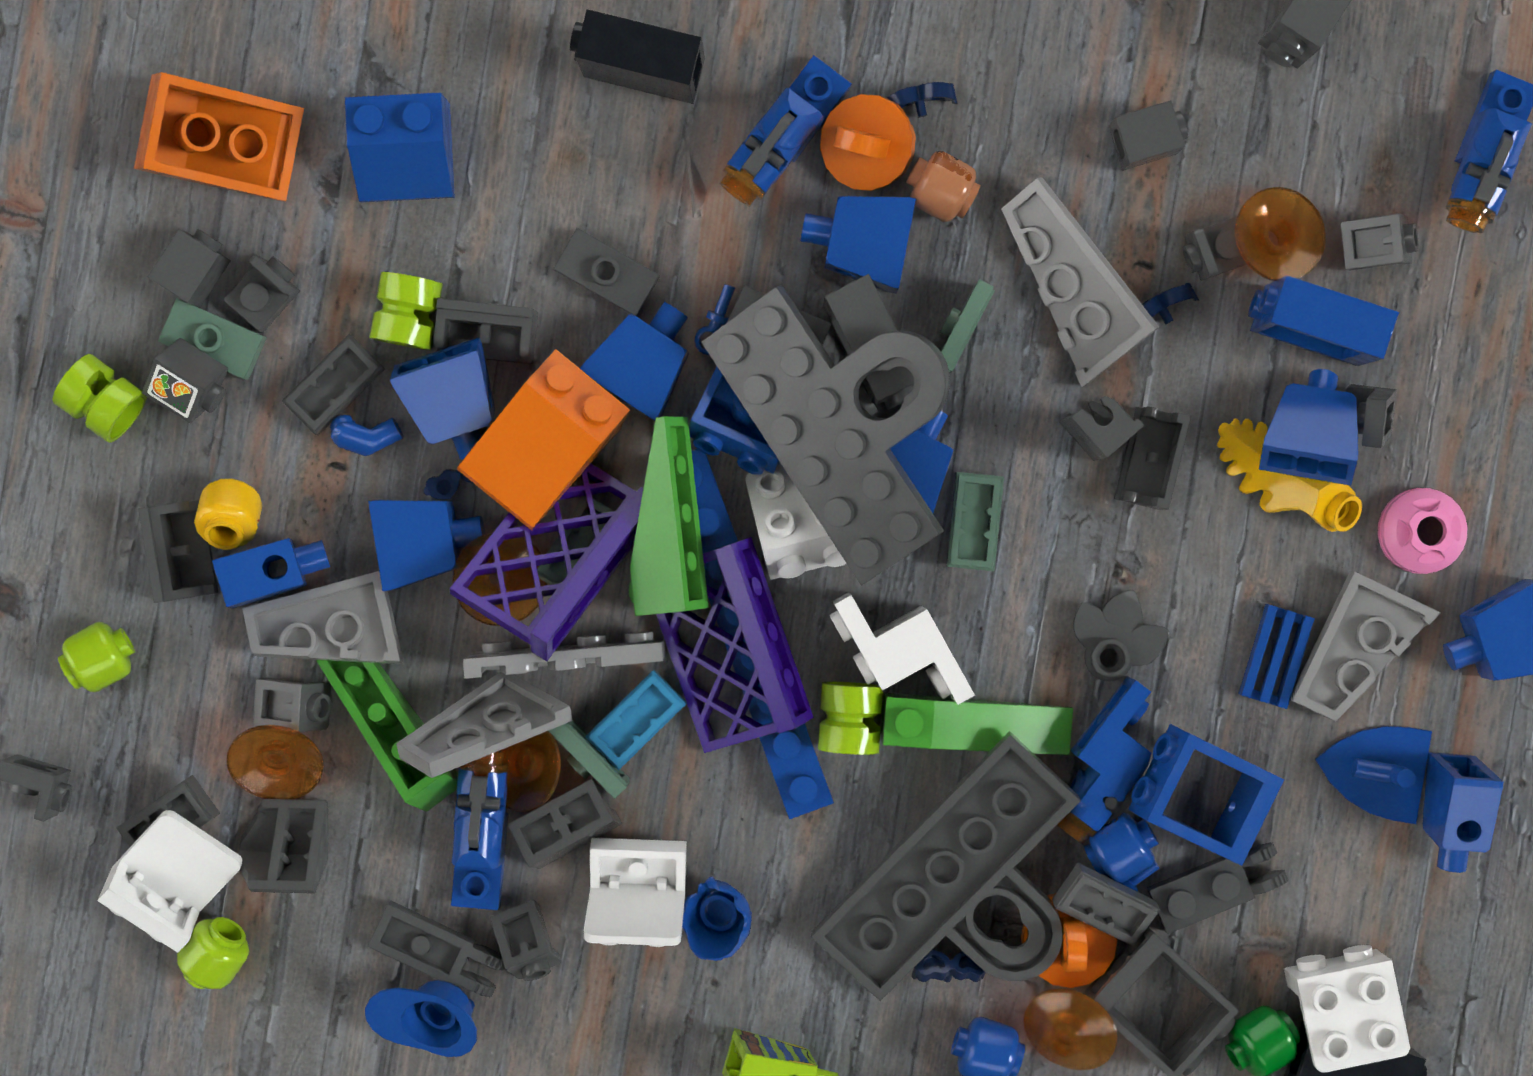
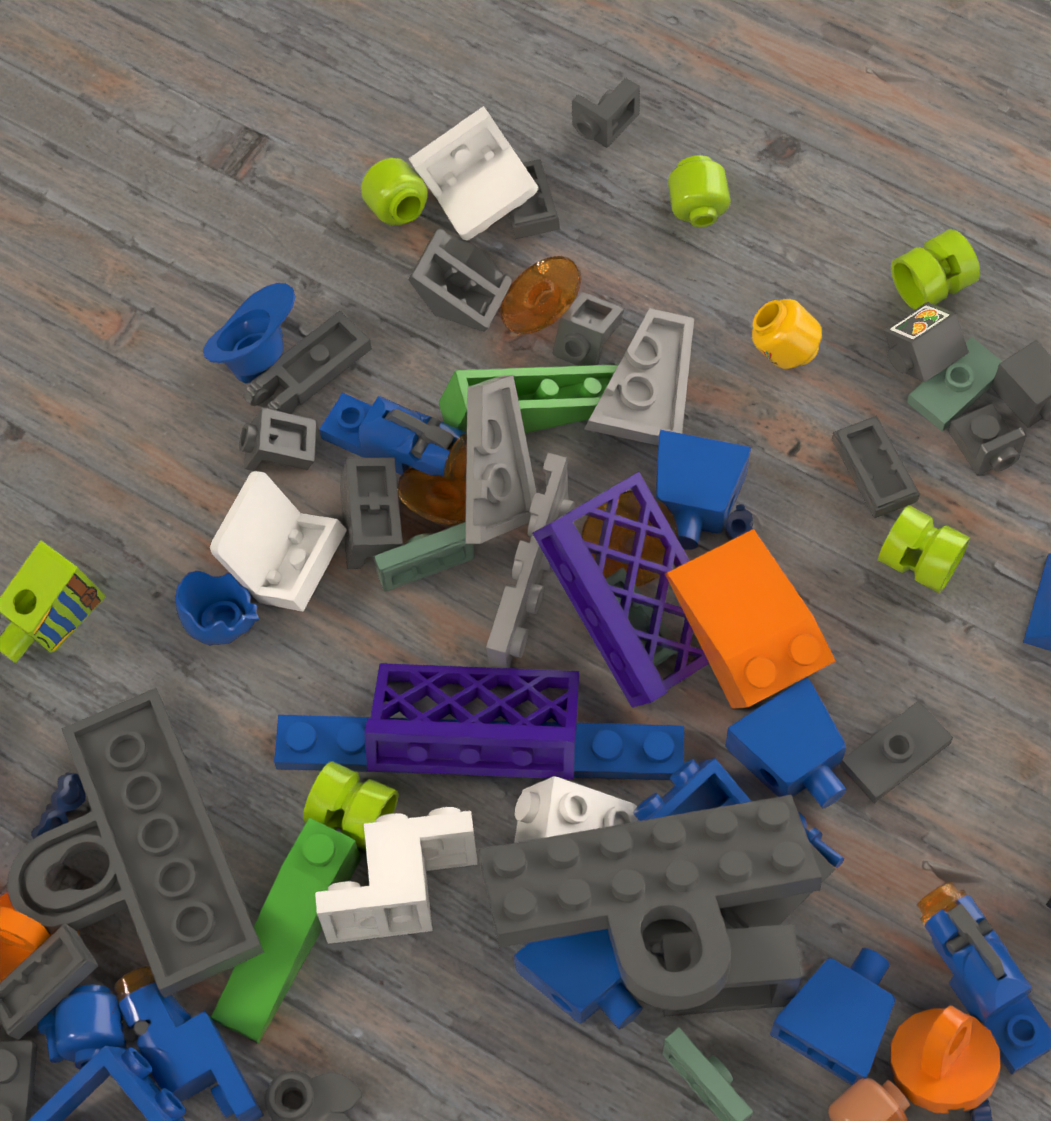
camera: 125 degrees right, 25 degrees down
dark grey hinge [138,500,218,603] -> none
blue torso [212,538,331,608] -> none
blue arm [330,415,404,456] -> none
blue torso [390,337,495,459] -> none
dark grey hinge [434,298,538,364] -> none
dark azure plate [585,670,687,771] -> none
bright green slope [629,416,709,616] -> none
sand green plate [946,472,1004,571] -> none

